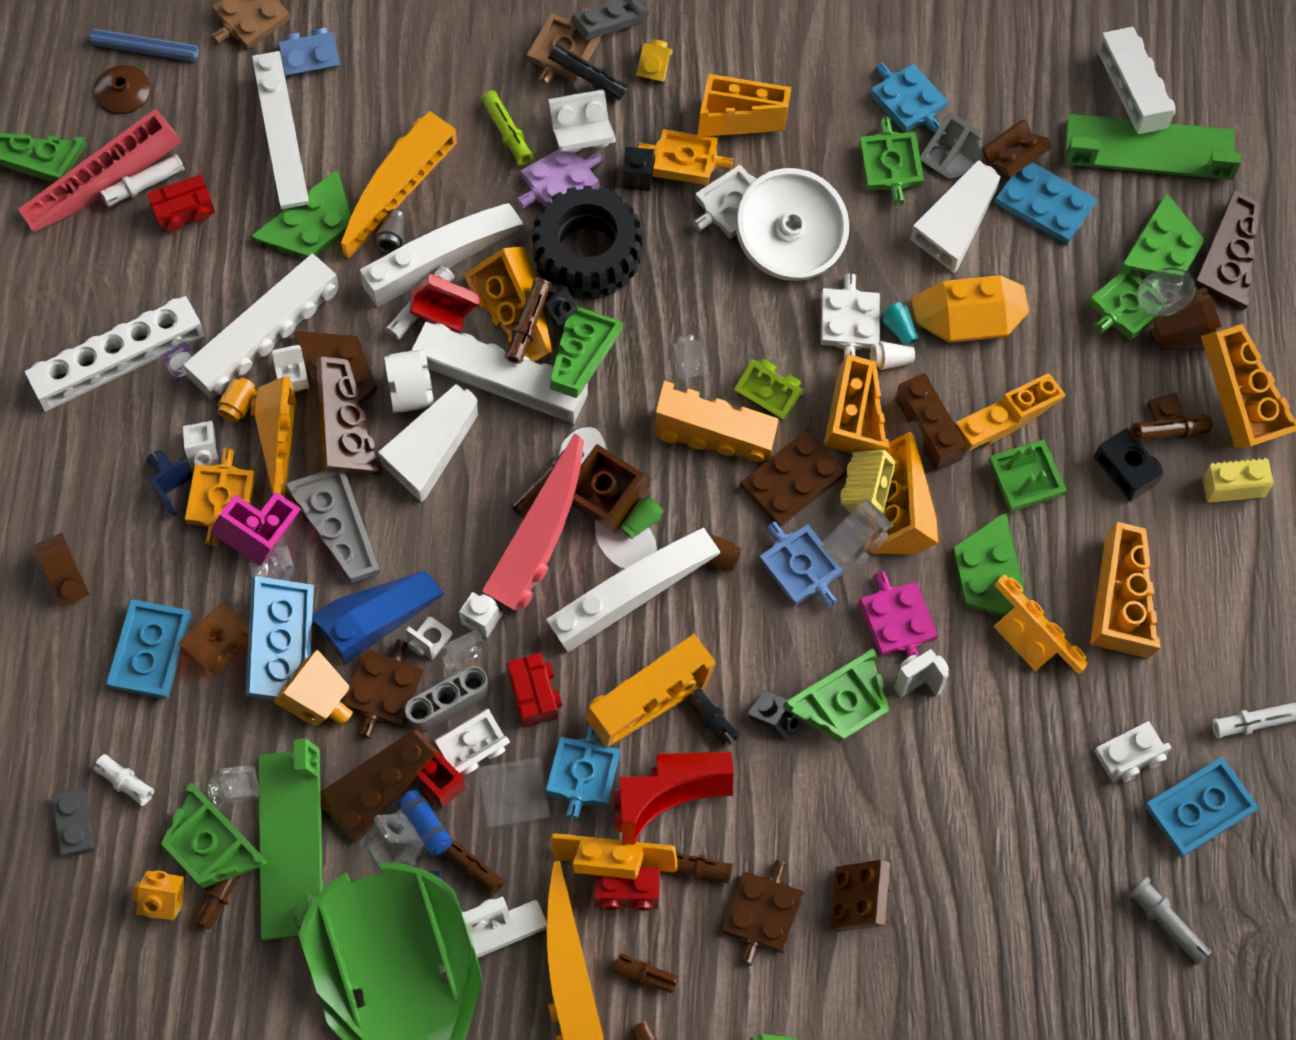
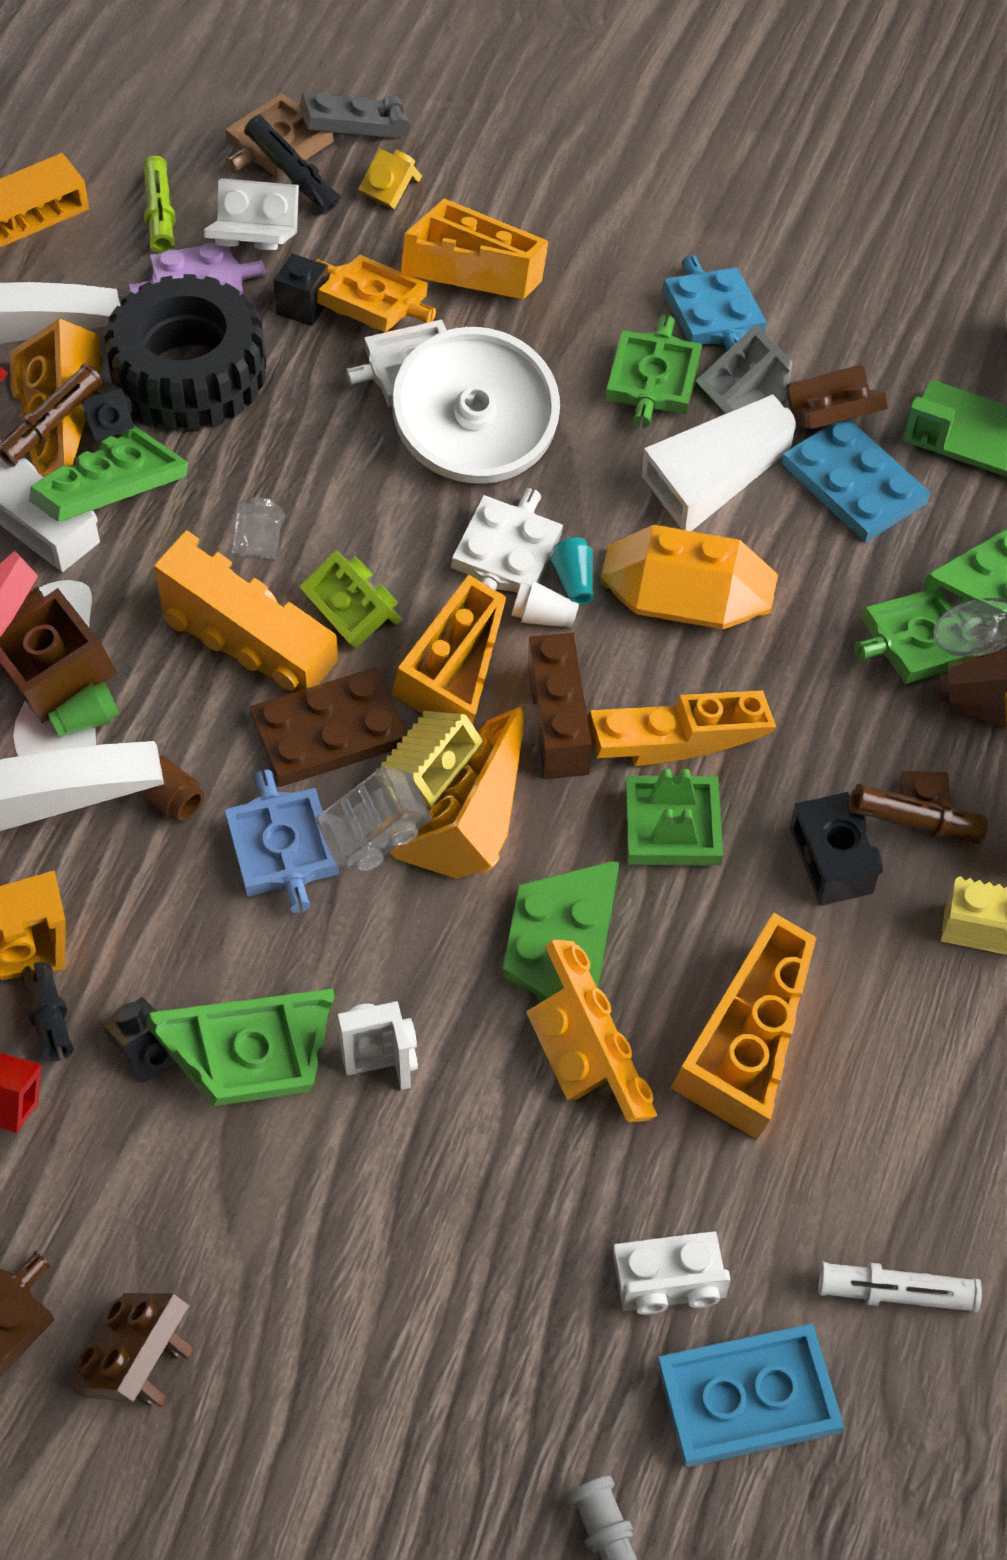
camera: 20 degrees right, 10 degrees down
dark pink plate [858,571,938,658] -> none

